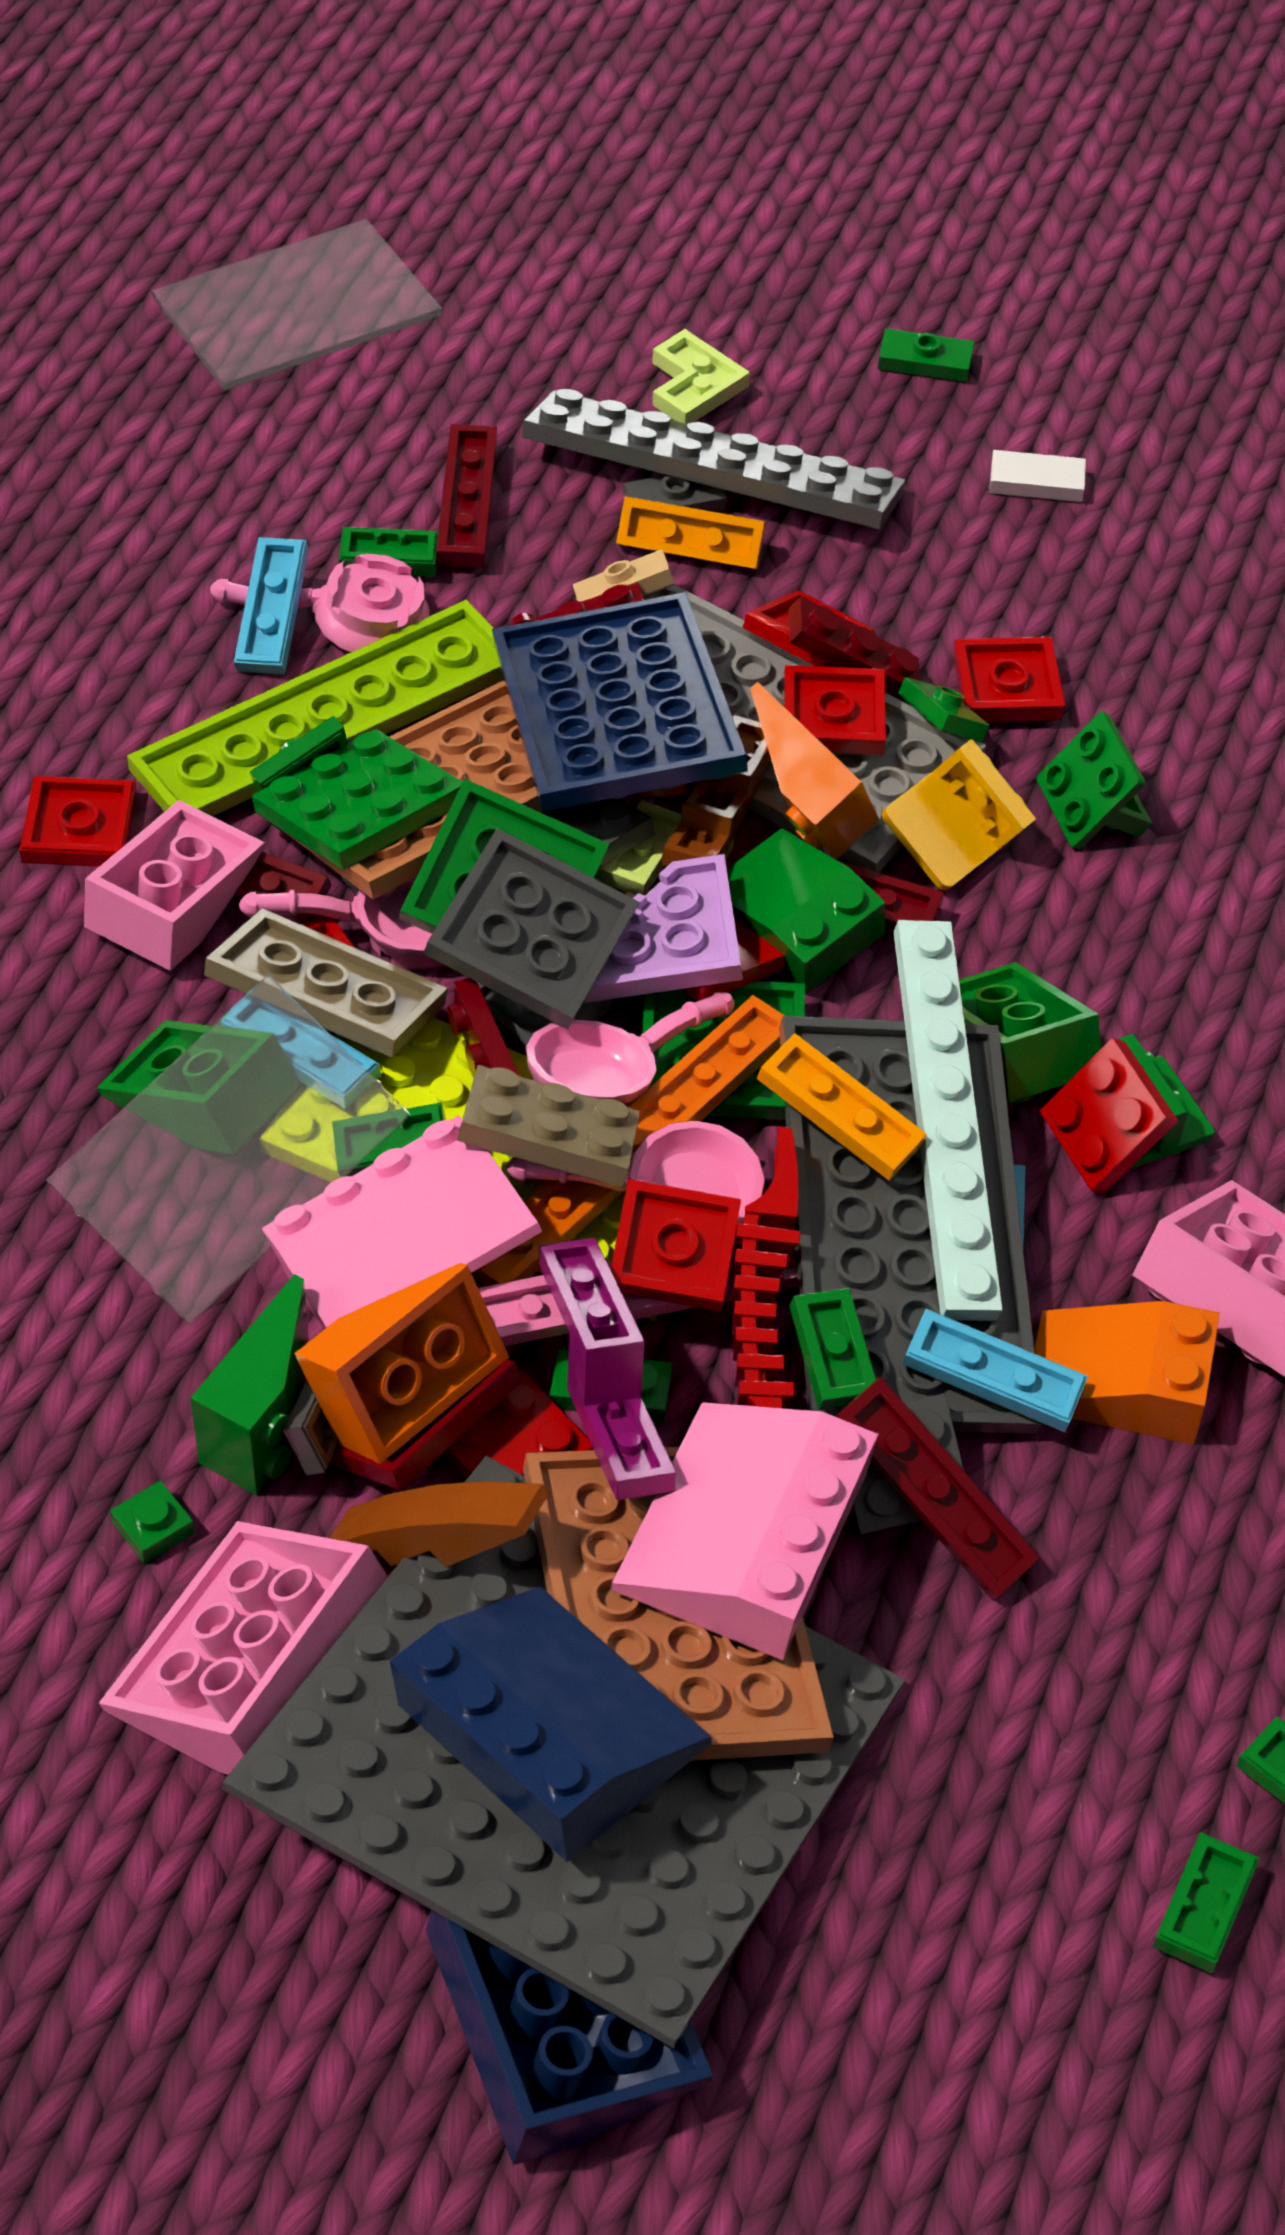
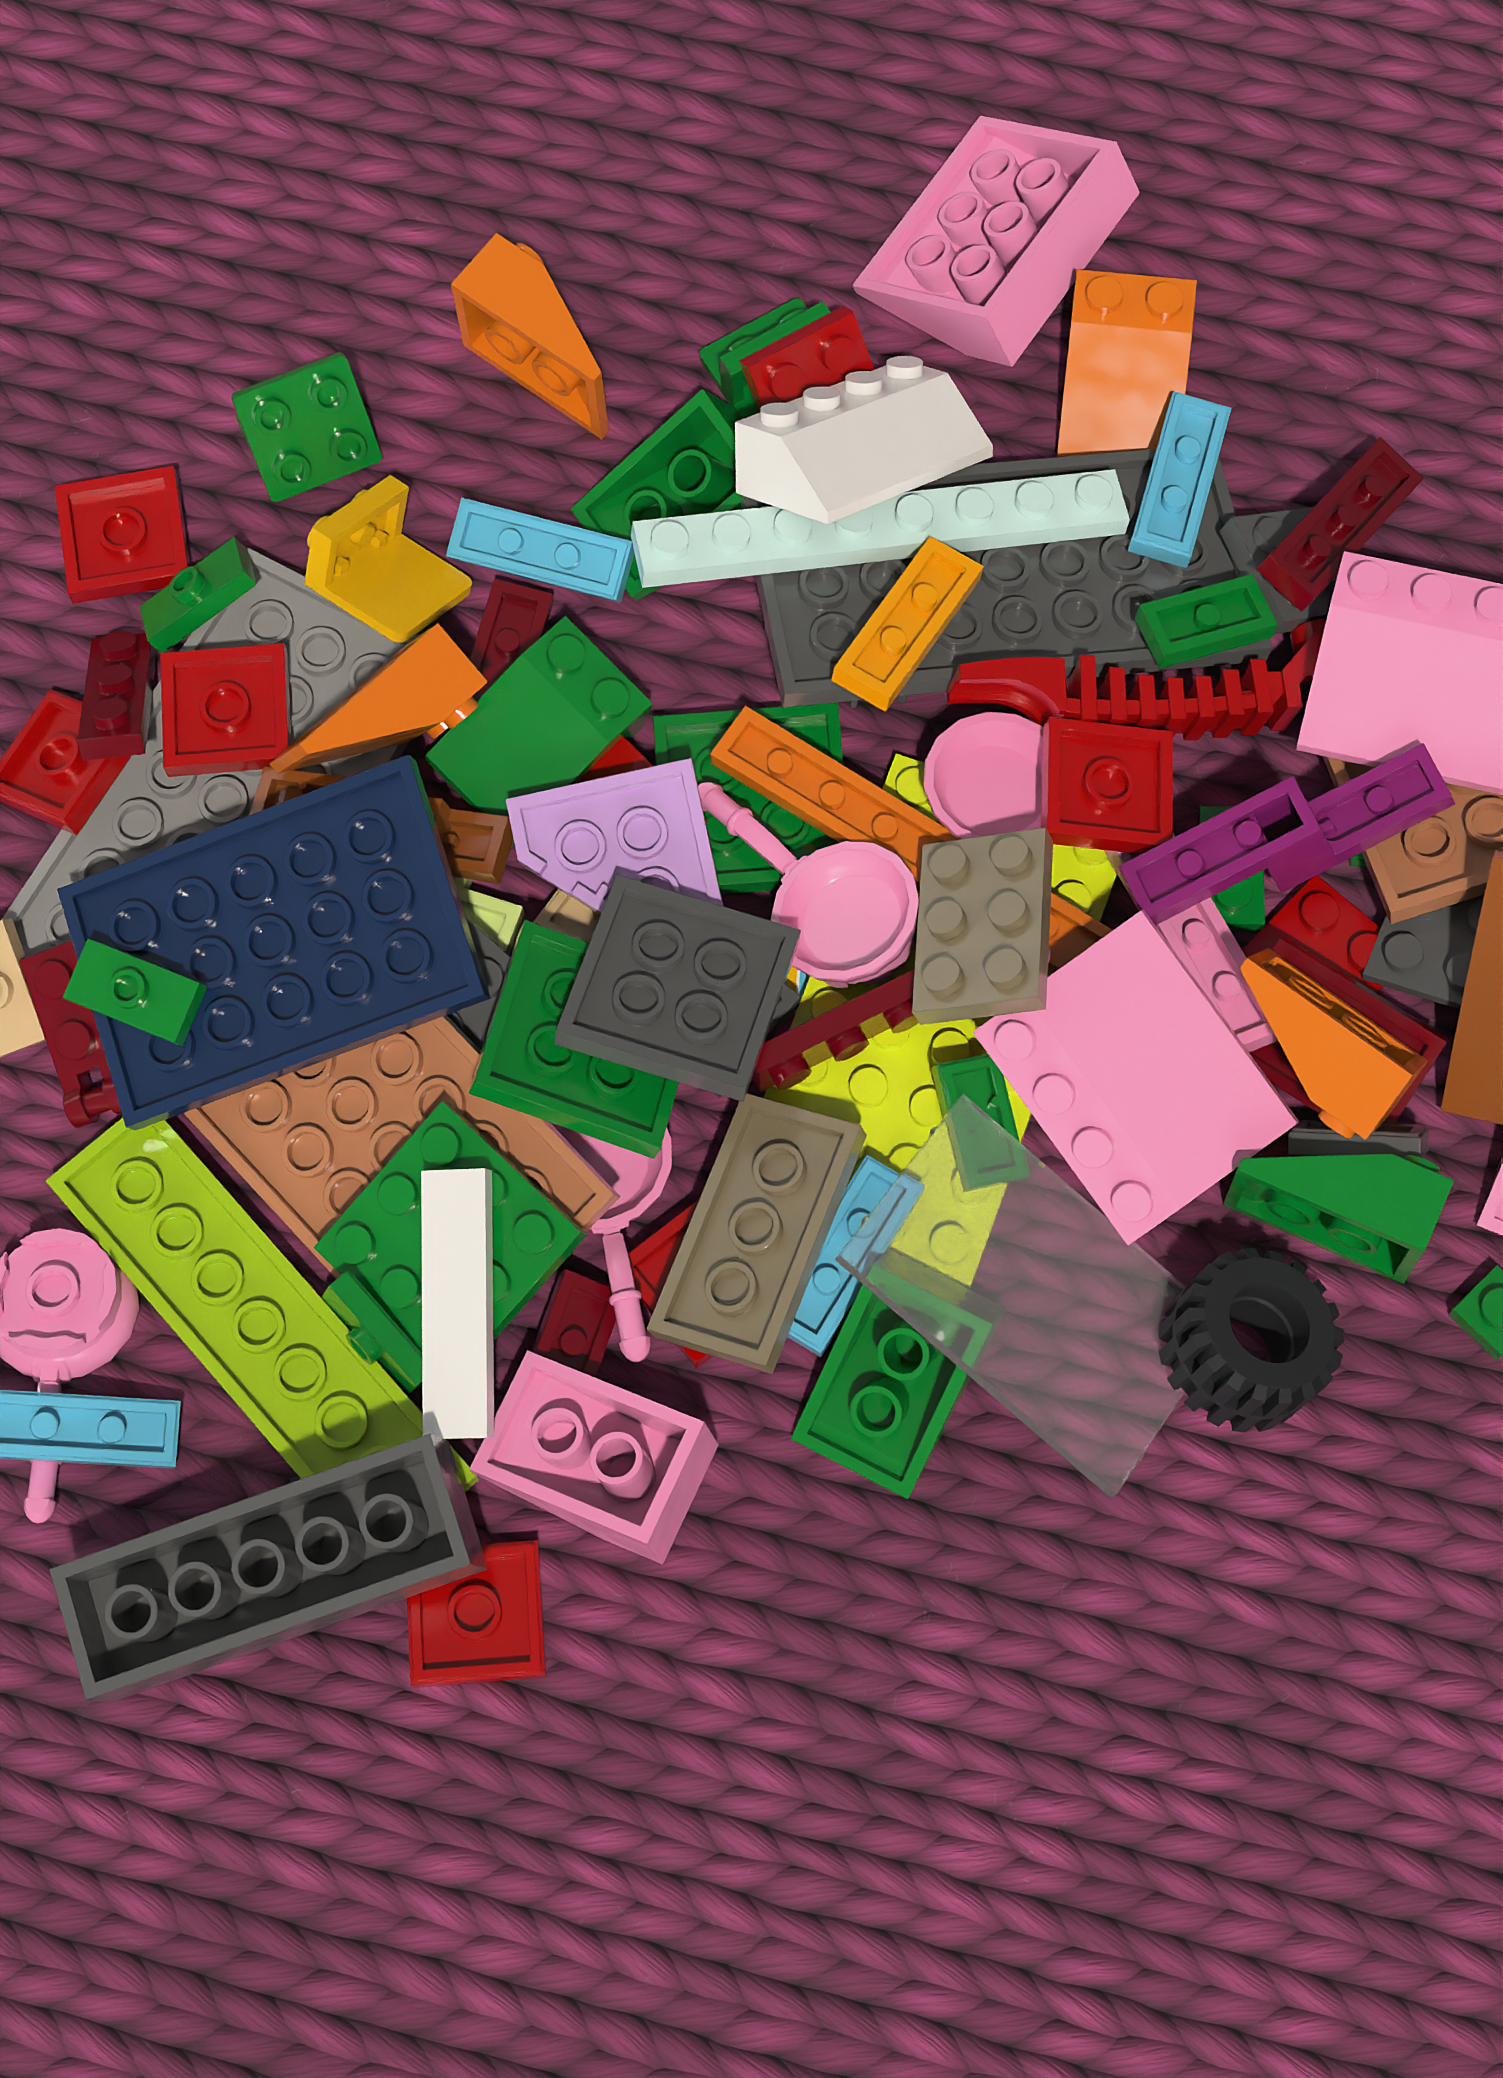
camera: 90 degrees left, 20 degrees up
none -> dark grey brick [49,1433,488,1702]
none -> green plate [62,938,207,1047]
none -> white tile [421,1168,494,1439]
none -> medium azure tile [446,498,635,604]
none -> orange slope [451,233,609,440]
none -> white slope [735,356,993,524]
none -> black tyre [1158,1248,1344,1433]

